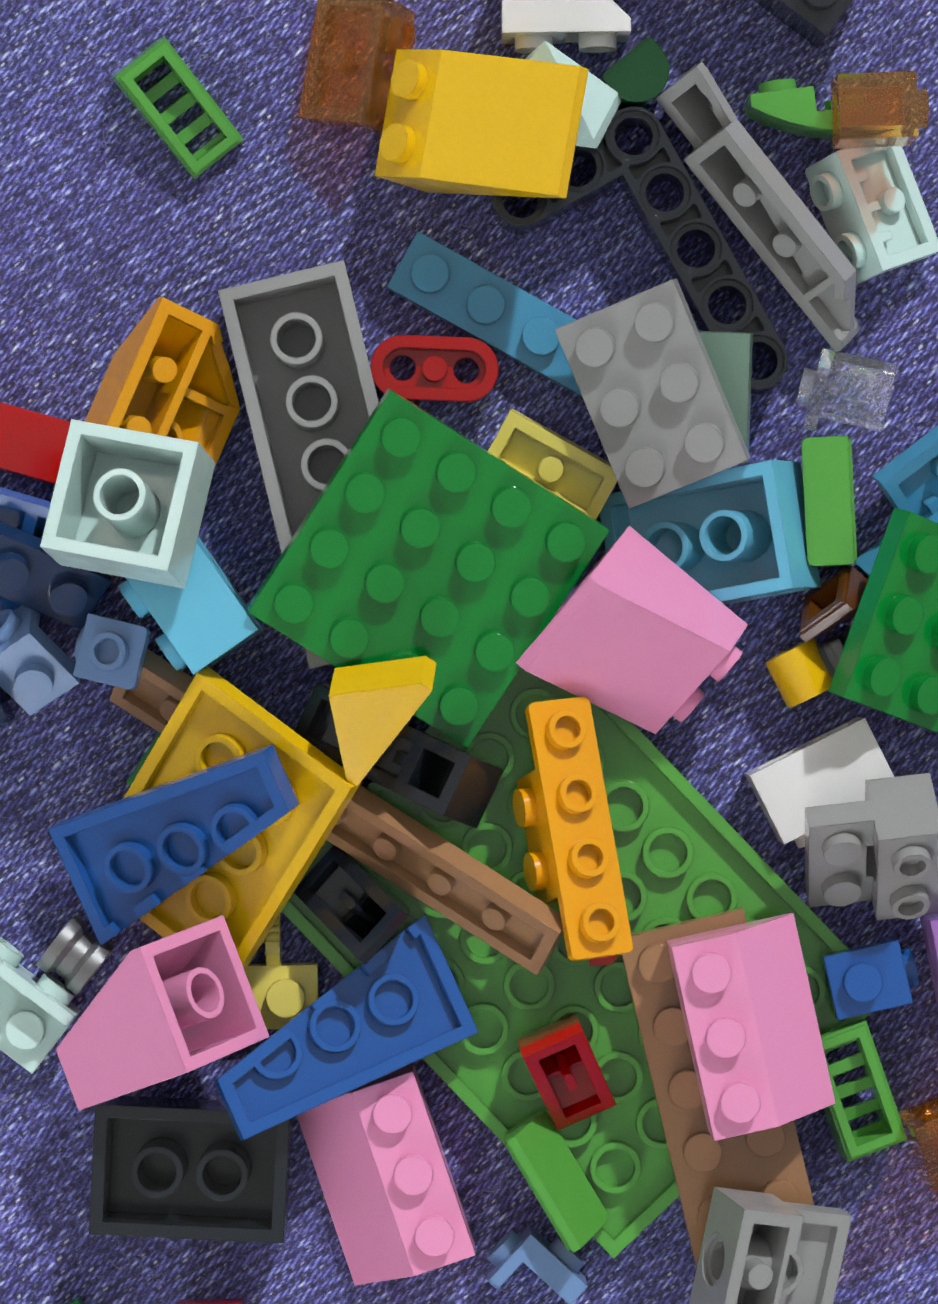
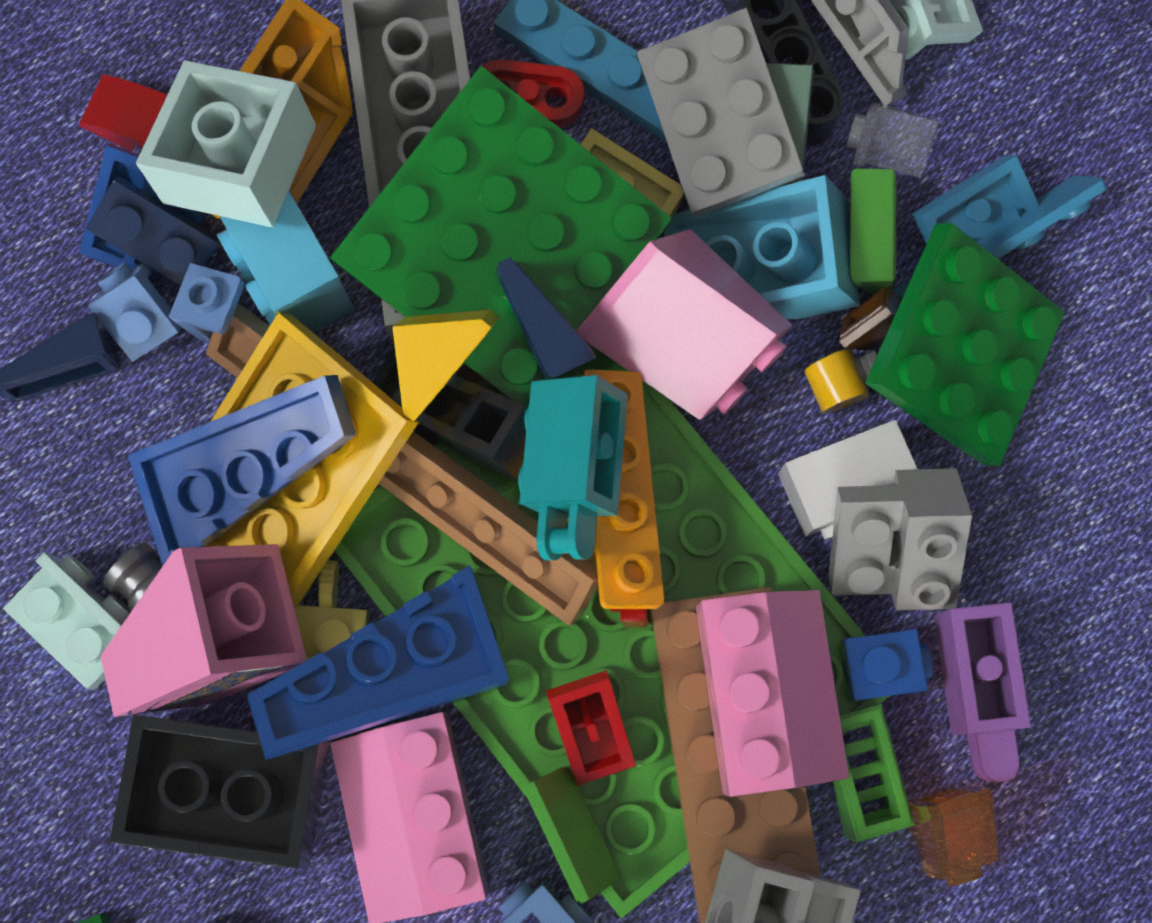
camera: 10 degrees right, 10 degrees down
black slope [294,845,410,965] -> none
none -> dark blue slope [495,257,596,380]
none -> teal brick [518,375,628,561]

